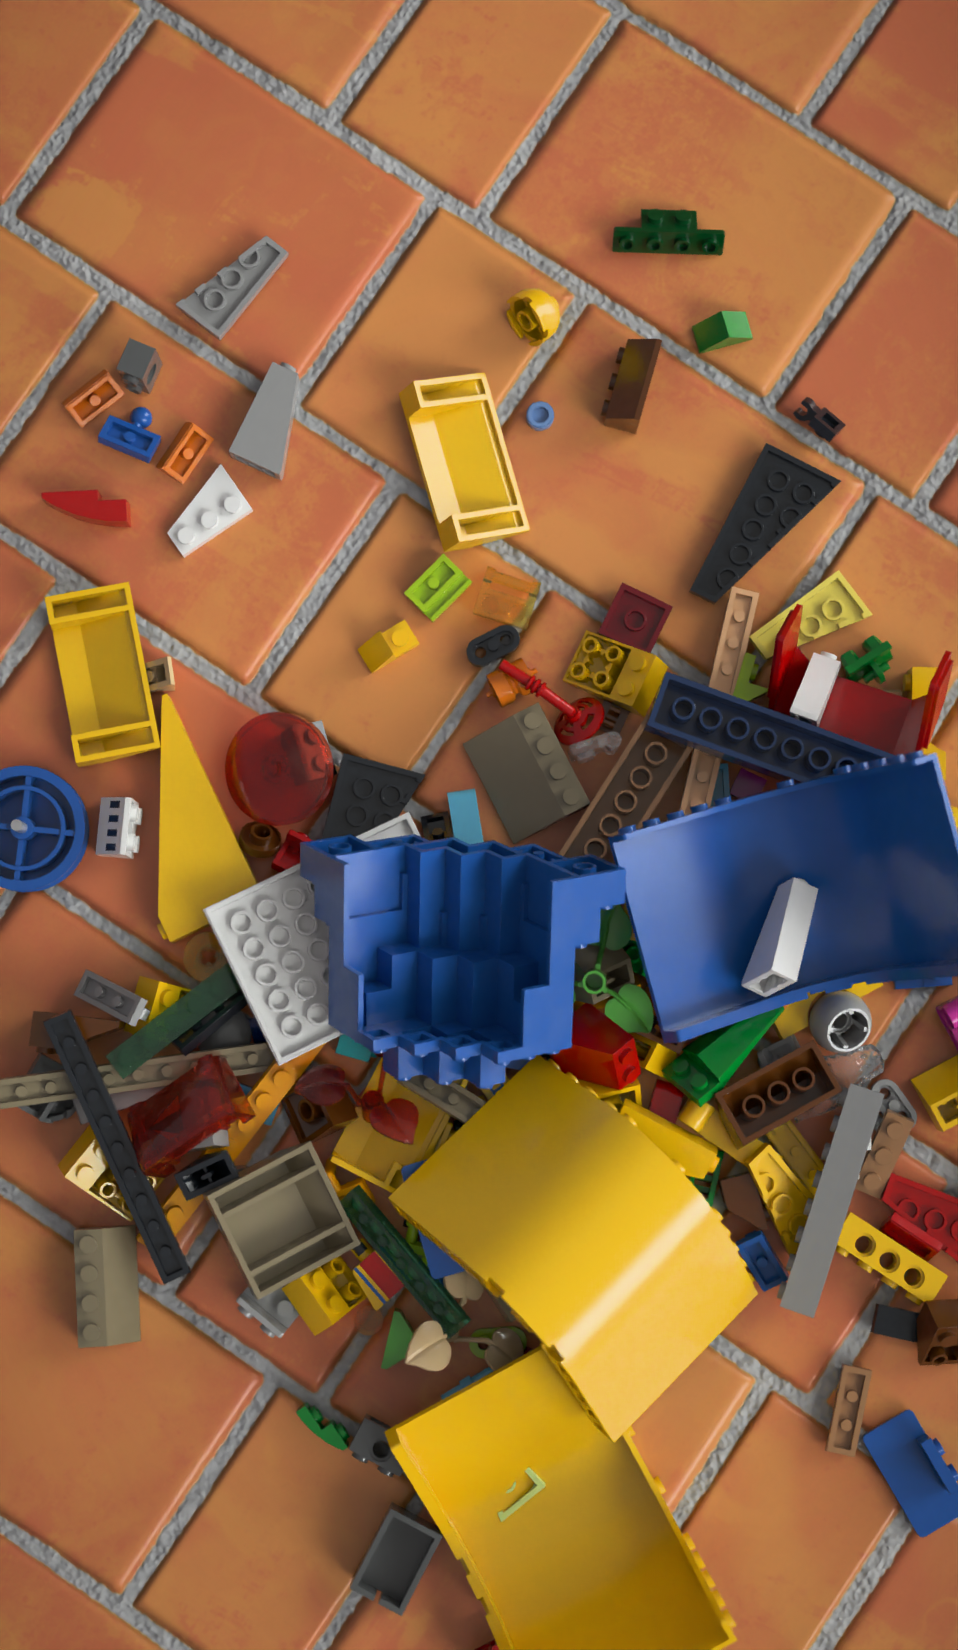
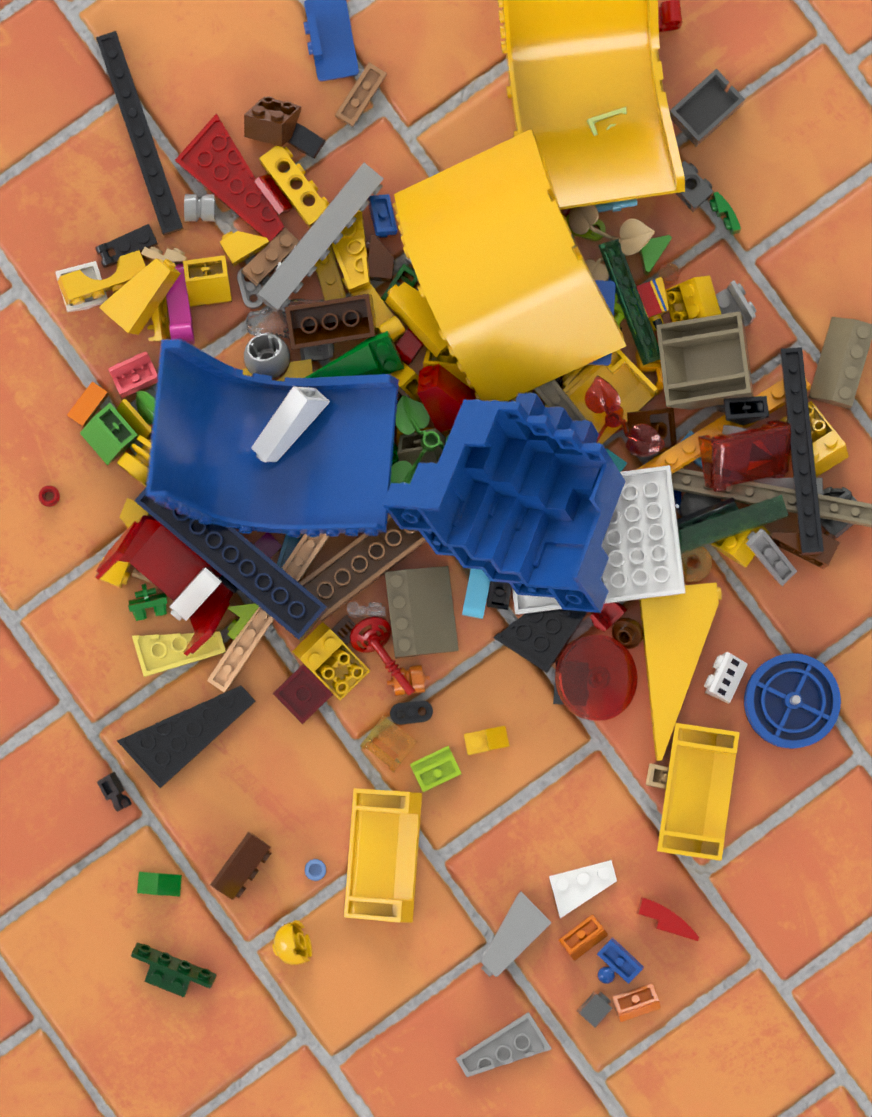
camera: 165 degrees left, 0 degrees up
none -> yellow slope [220,231,269,267]

